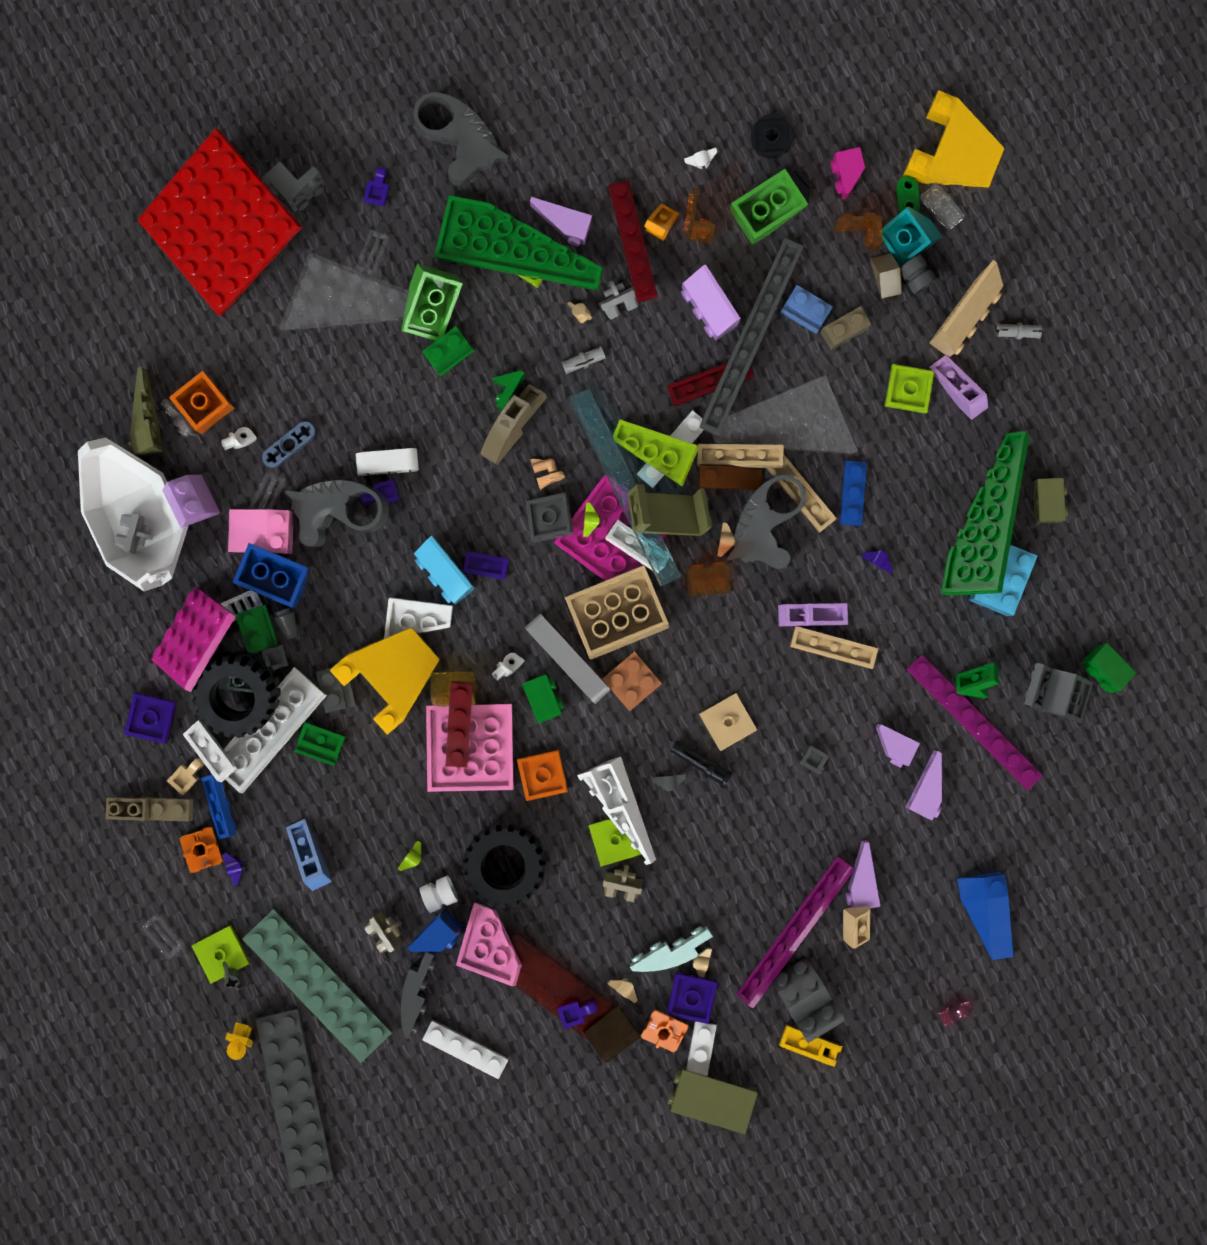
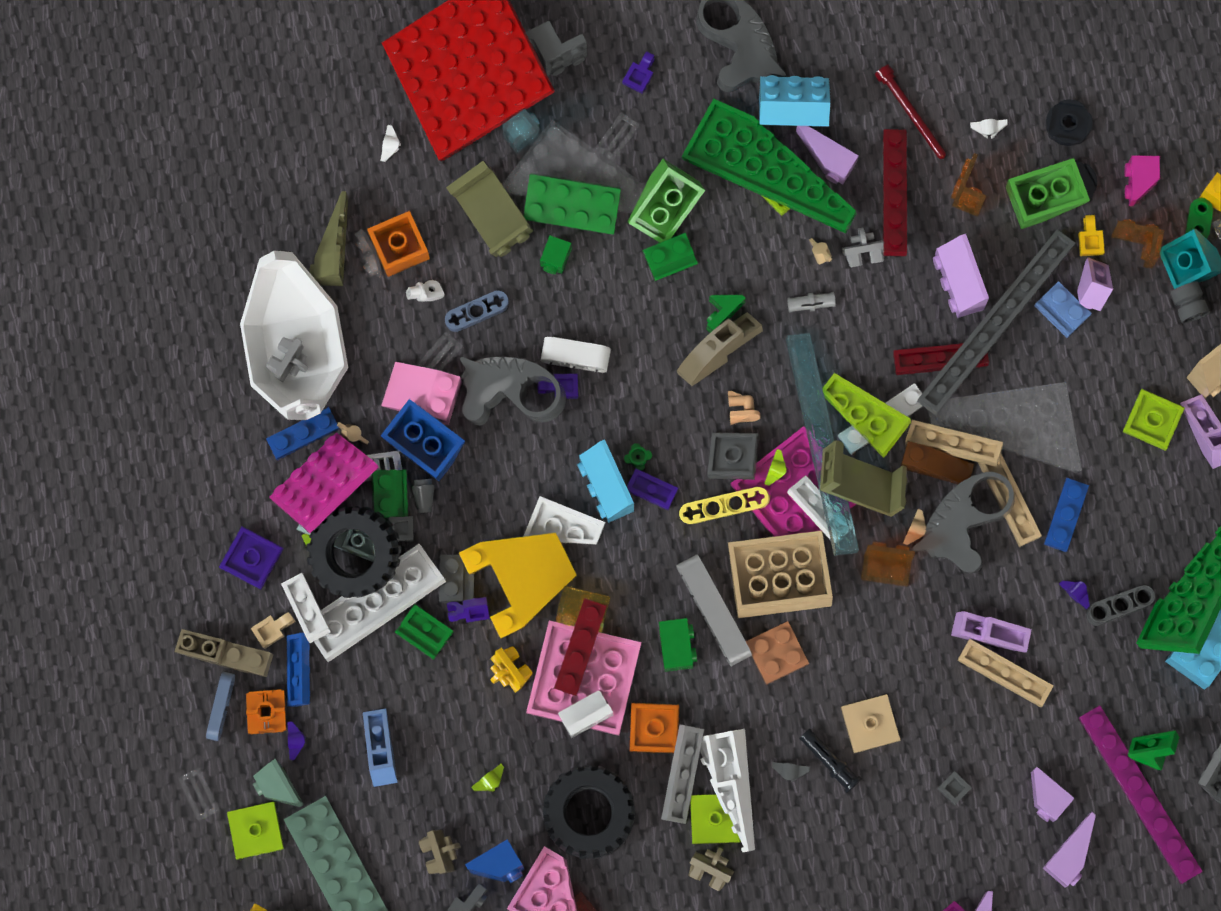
camera: 20 degrees right, 10 degrees down
lavender slope [162,475,220,528] -> none
dark grey piece [223,962,241,991] -> none
white wheel [419,875,458,913] -> none
white piece [492,653,525,681] -> none
light orange slope [644,203,679,241] -> none
dark tan brick [821,306,871,350] -> none
dark tan slope [870,253,902,299] -> none
none -> sand blue beam [206,672,235,741]
none -> sand green slope [253,759,304,807]
none -> blue plate [266,407,340,460]
none -> tan piece [337,422,369,444]
none -> white piece [380,125,401,162]
none -> olive panel [446,161,533,257]
none -> dark purple plate [447,597,490,623]
none -> yellow hips [490,646,533,693]
none -> clear light blue brick [503,109,540,154]
none -> green plate [524,173,621,235]
none -> green brick [540,235,572,274]
none -> white panel [558,691,613,738]
none -> green plate [624,443,652,471]
none -> light grey plate [661,725,704,824]
none -> light yellow beam [679,487,770,524]
none -> medium azure brick [759,75,830,126]
none -> dark red piece [874,64,946,159]
none -> lavender slope [1077,258,1113,311]
none -> yellow plate [1078,215,1105,256]
none -> dark grey beam [1086,585,1155,626]

